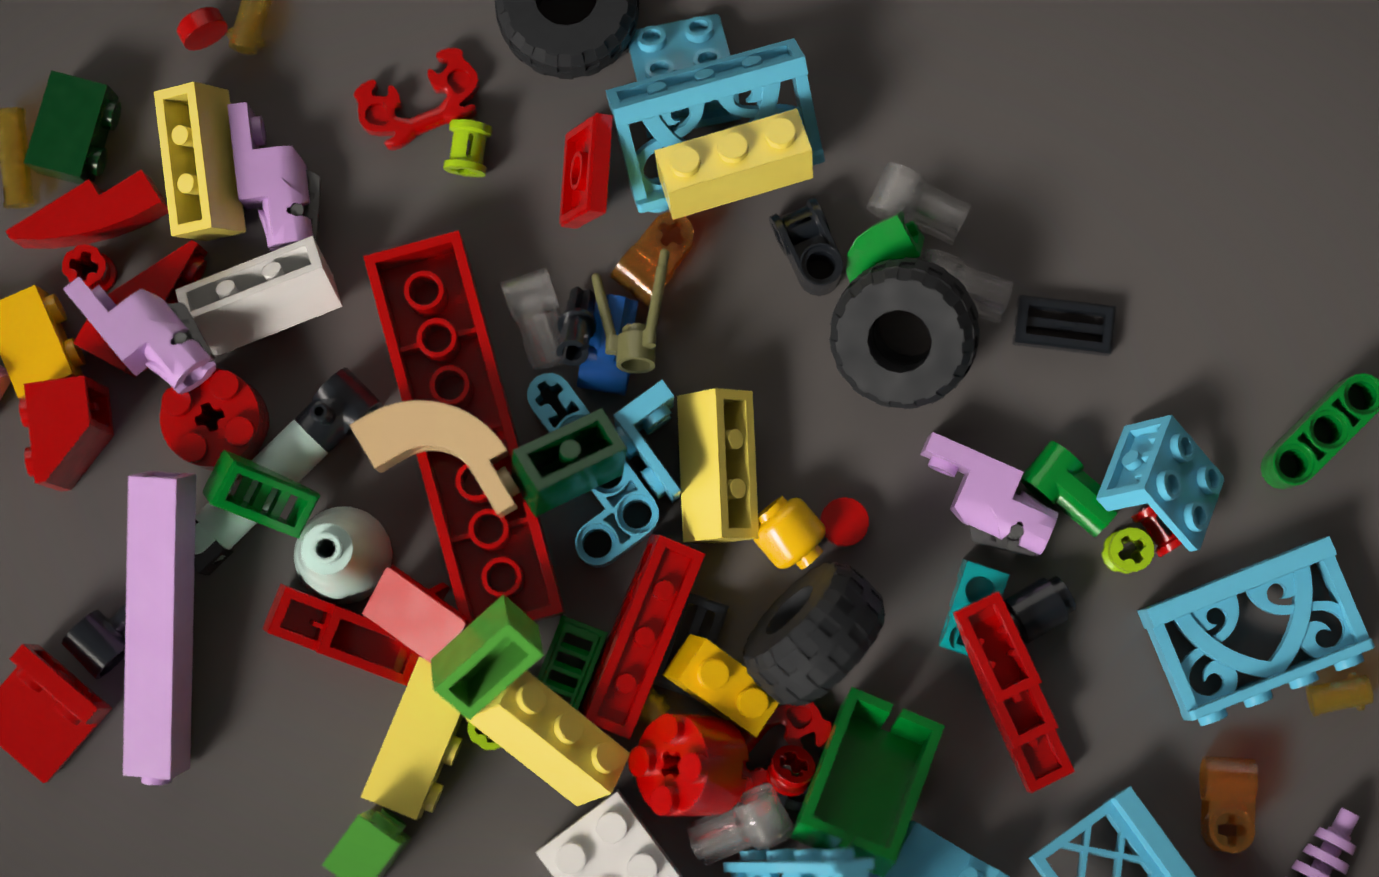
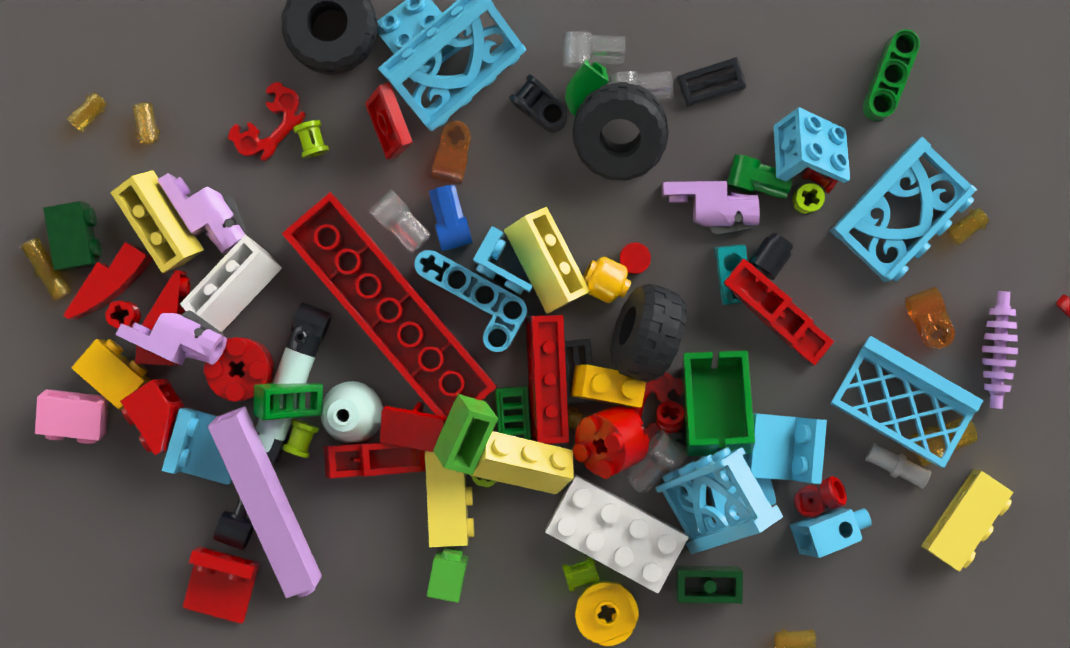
camera: 15 degrees left, 5 degrees up
red tile [177,7,228,51] -> none
tan arch [350,400,520,518] -> none
dark green brick [511,408,627,517] -> none
black axle [556,286,597,366] -> none
olive plant [591,248,670,374] -> none
light yellow brick [654,108,813,220] -> none
none -> medium azure bracket [162,407,232,485]
none -> lime bush [282,419,319,458]

